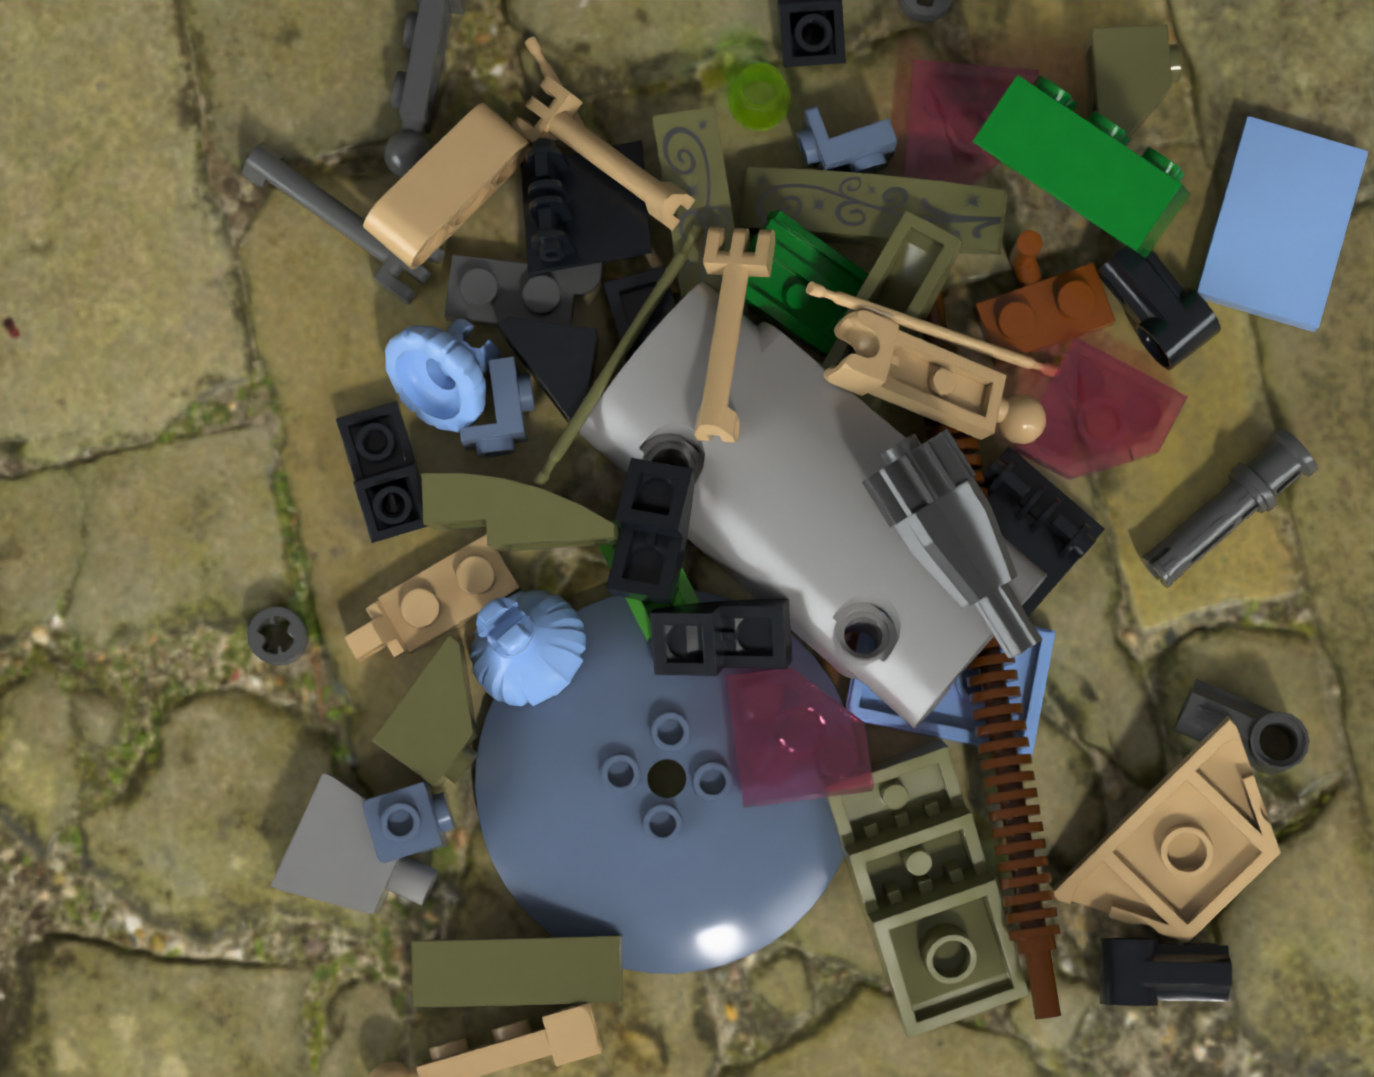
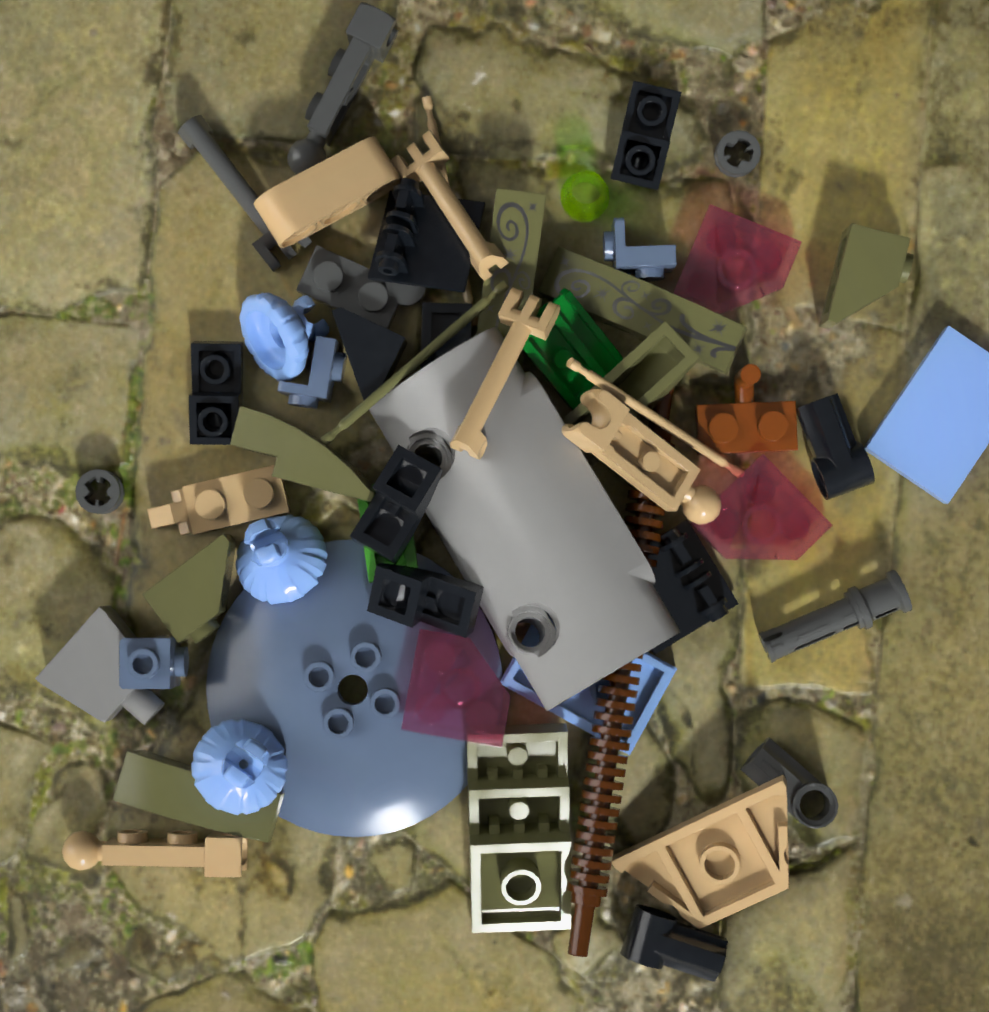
camera: 15 degrees right, 5 degrees up
dark grey piece [862,429,1042,659] -> none
green brick [972,74,1190,258] -> none
none -> light blue hair [191,719,288,816]

